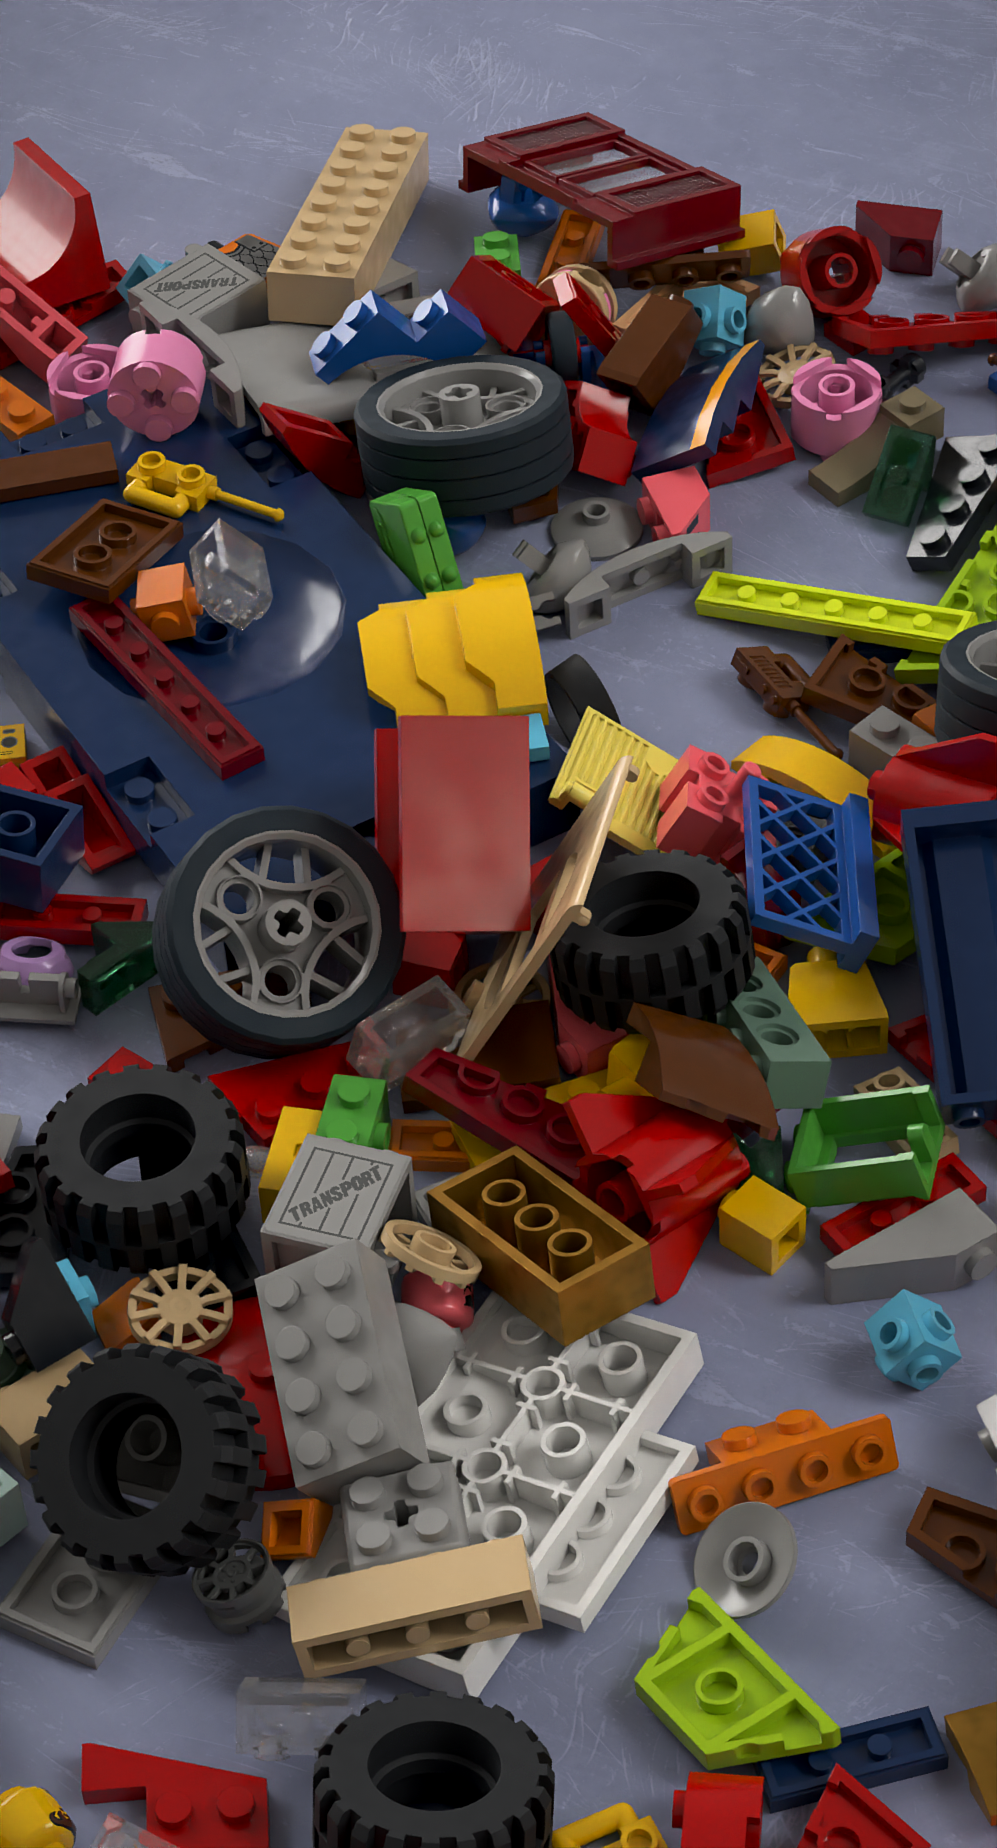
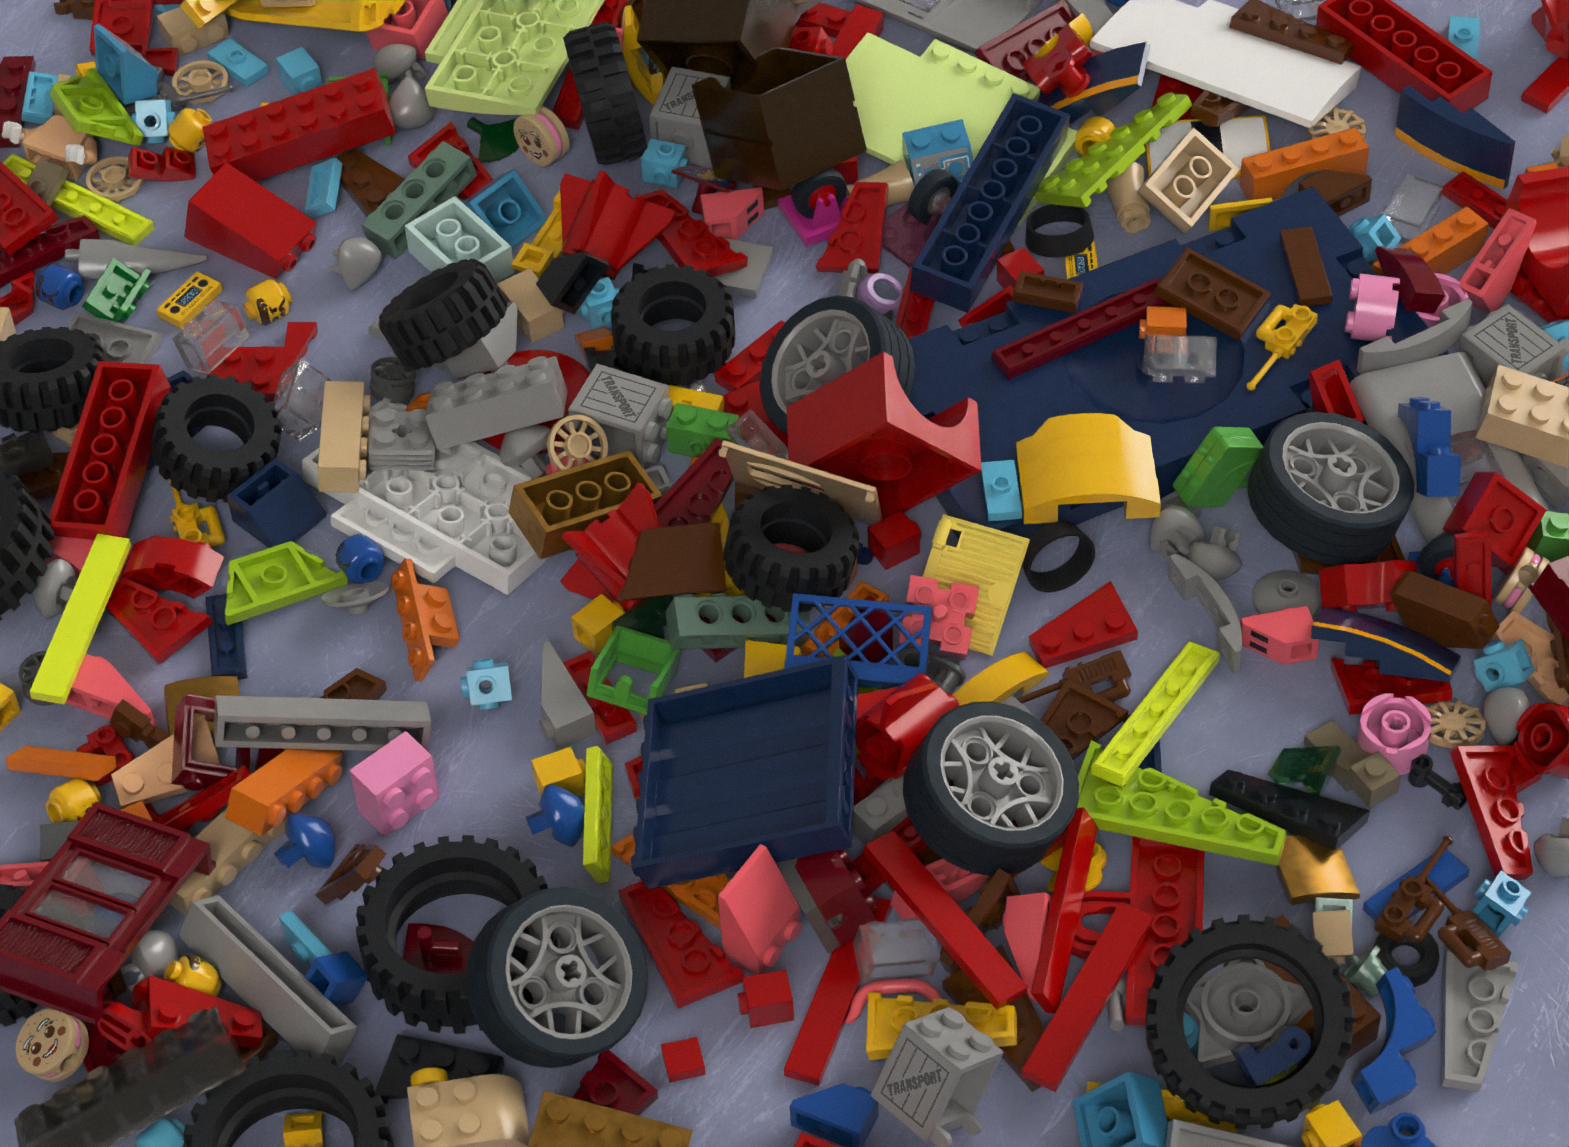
camera: 95 degrees right, 5 degrees up
tan wheel [127,1264,233,1356] -> none
none -> dark blue slope [227,458,326,548]
none -> blue head [335,534,385,584]
none -> reddish brown plate [1013,271,1084,314]
none -> red wing [1029,581,1138,668]
none -> dark red slope [1375,246,1445,313]

